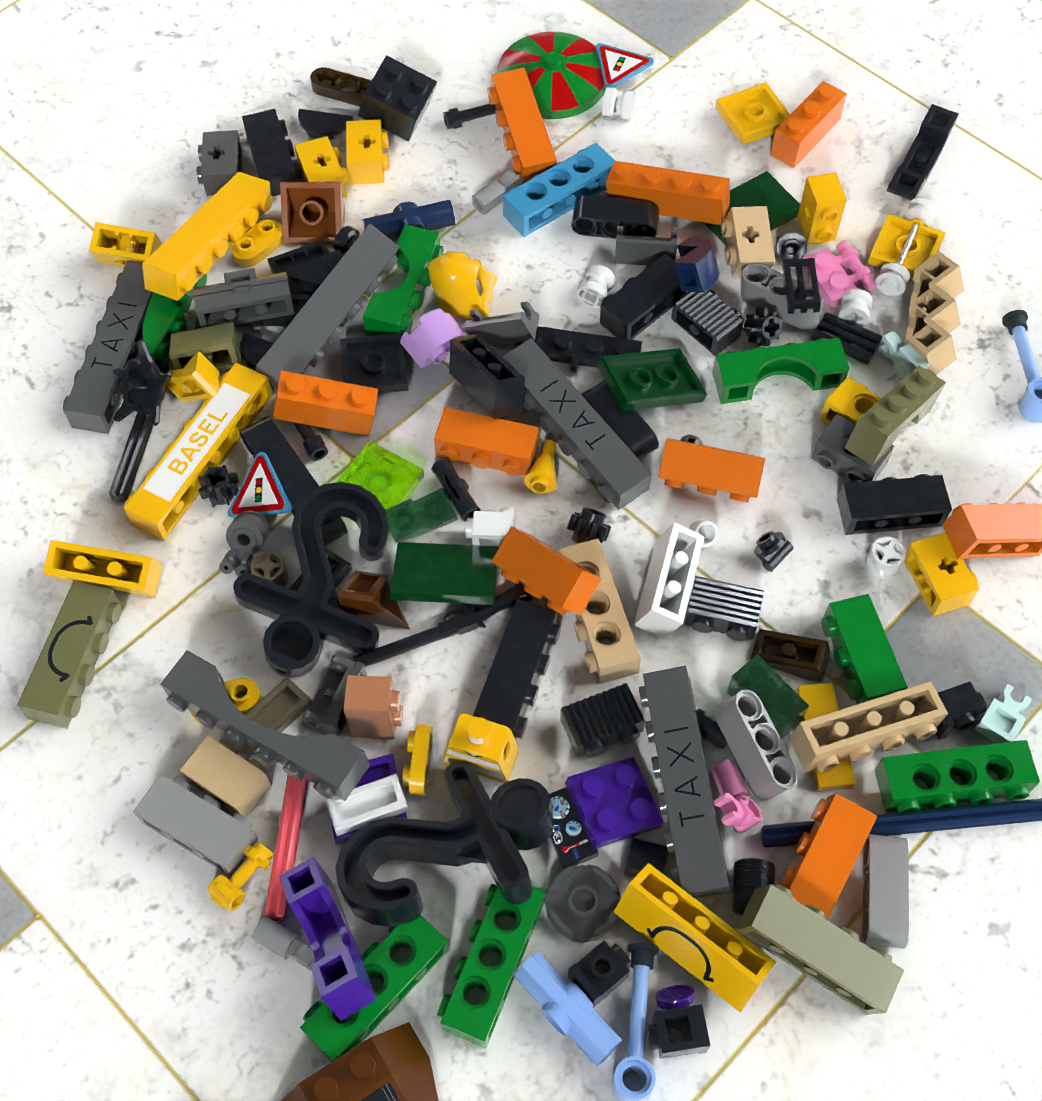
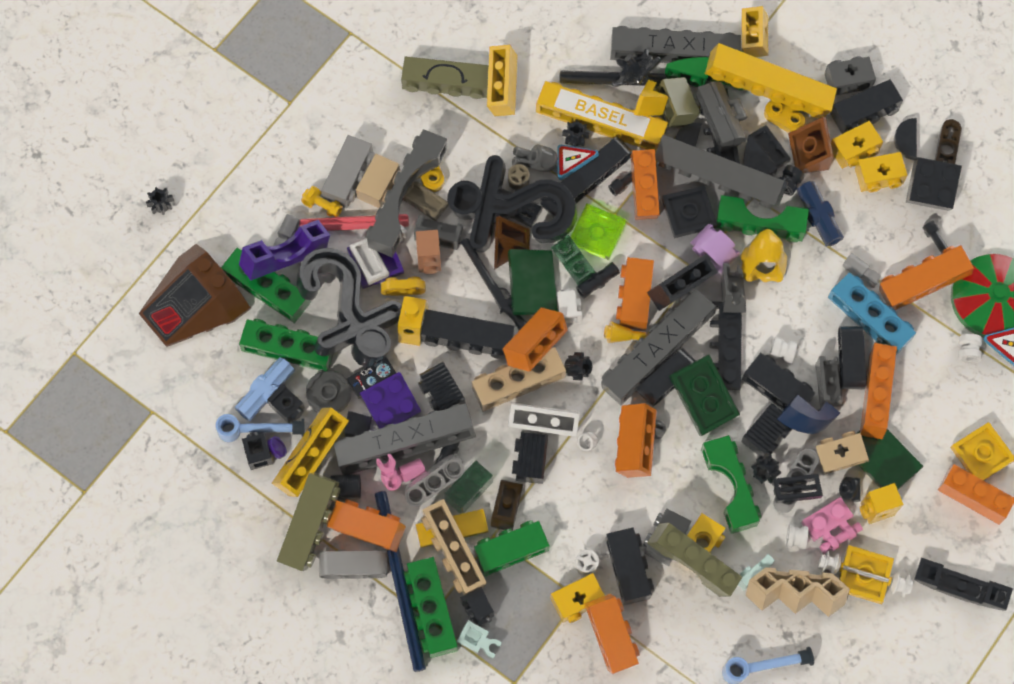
camera: 80 degrees right, 10 degrees up
black plate [754,531,794,572] -> none
black tile [811,312,883,364] -> none

